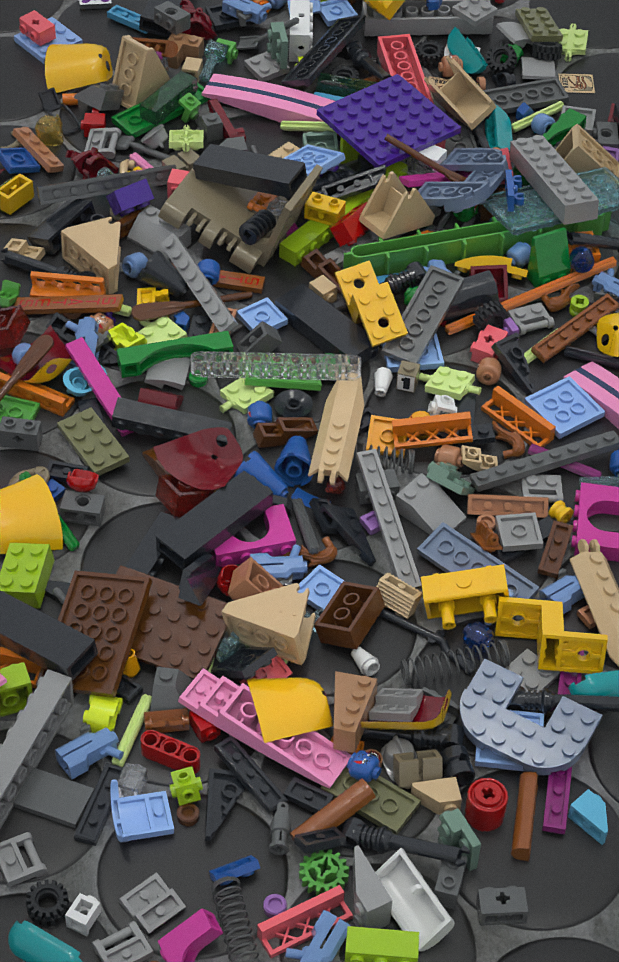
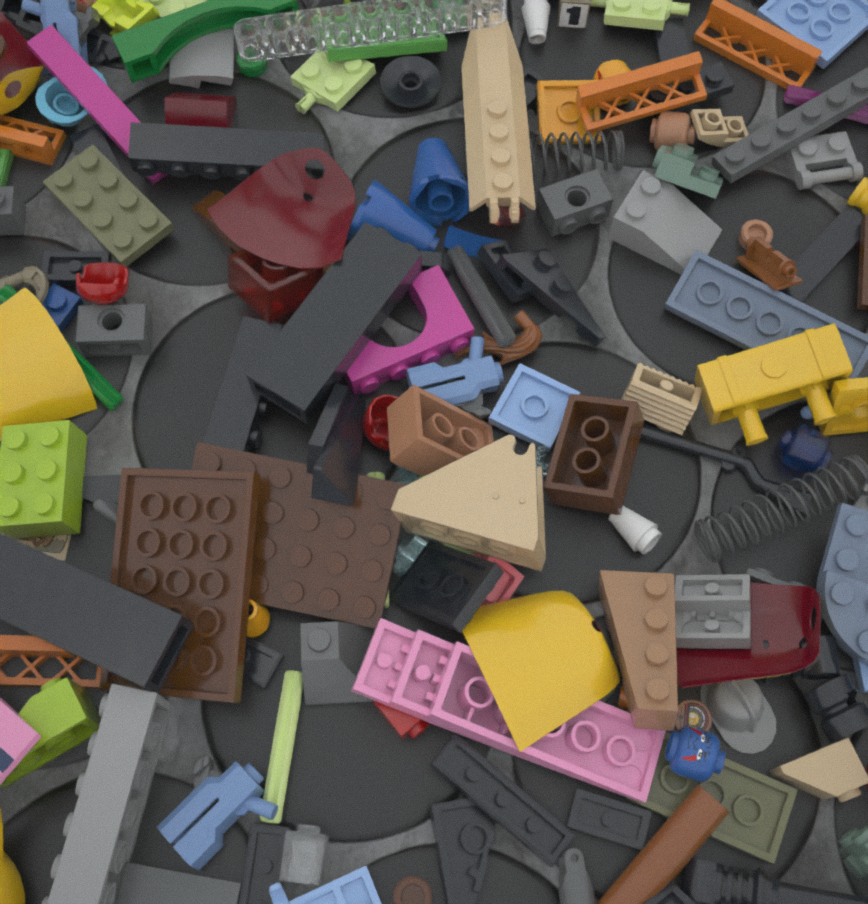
camera: 10 degrees left, 20 degrees up
neon yellow cylinder [83,695,123,733] -> none
red beam [140,730,201,774] -> none
dark orange hinge [144,708,189,733] -> none
lime brick [169,766,203,806] -> none
blue head [247,401,272,429] -> none
reddish brown slope [253,417,318,448] -> none
light grey plate [356,449,422,590] -> none
medium lavender plate [360,511,381,535] -> none
dark tan piece [393,749,443,789] -> none
white brick [428,394,457,416] -> none
nougat plate [467,494,549,518] -> none
dark orange piece [492,420,525,459] -> none
light grey plate [495,512,543,552] -> none

